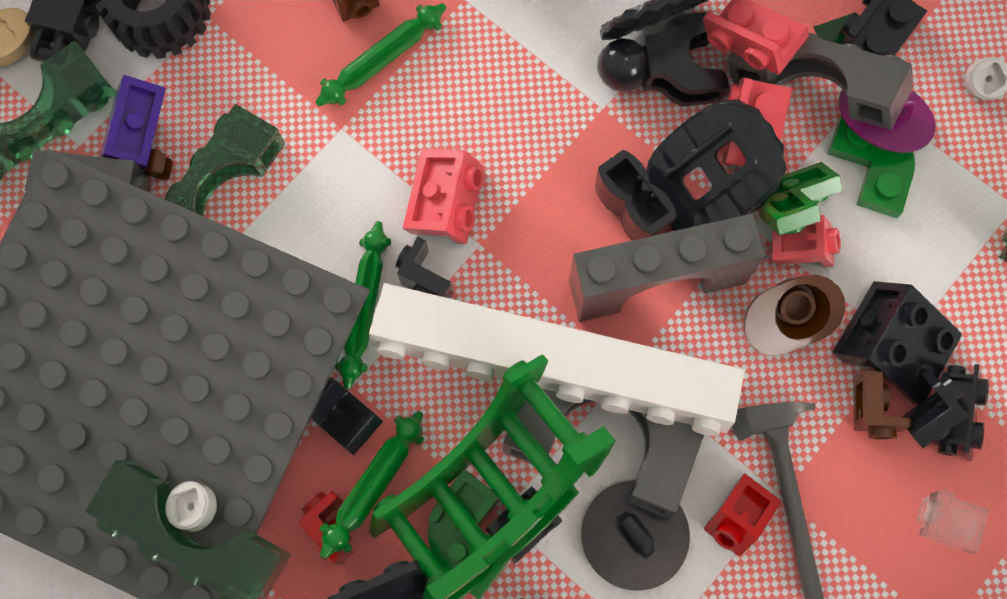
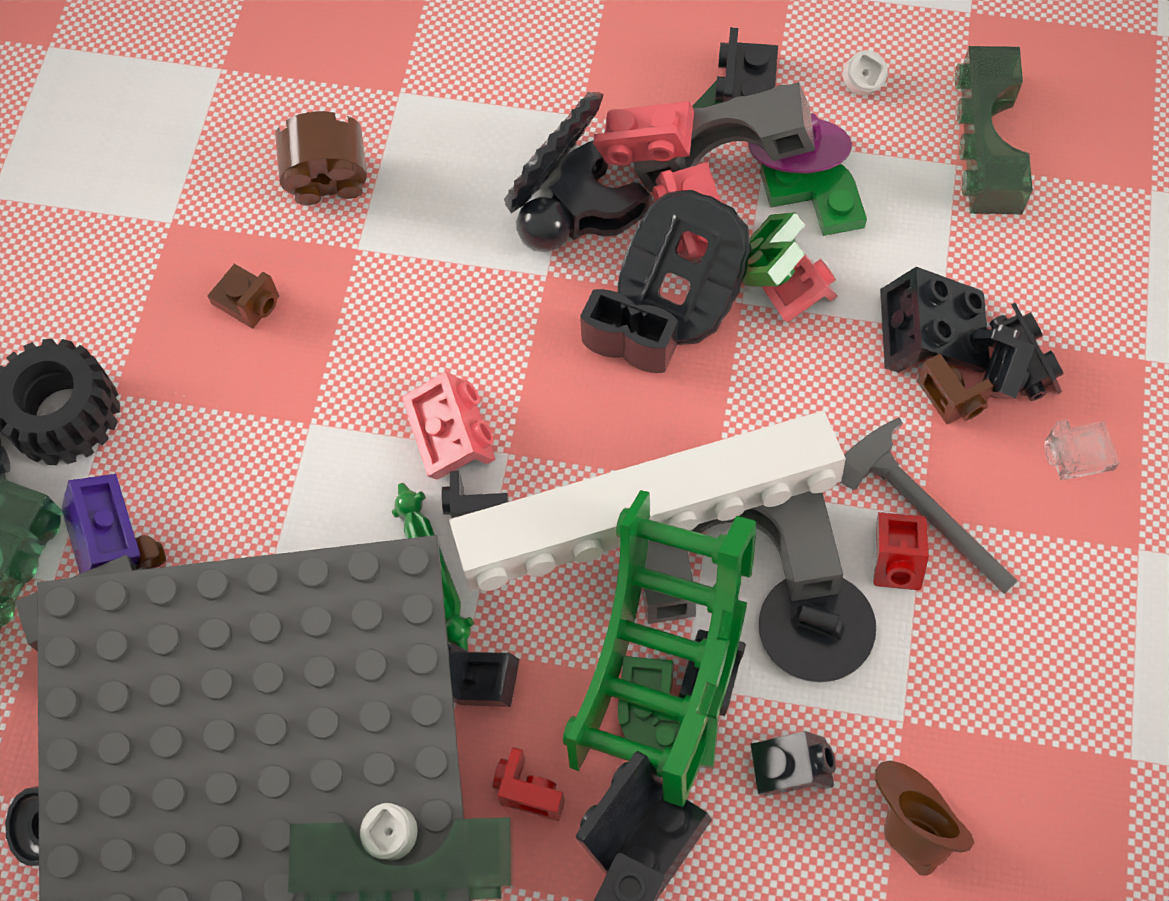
camera: 30 degrees left, 10 degrees down
clear green arch [165,104,286,216] -> none
green wheel [315,3,447,107] -> none
green wheel [319,411,424,559] -> none
dark grey arch [569,213,766,322] -> none
reddish brown piece [744,274,845,356] -> none

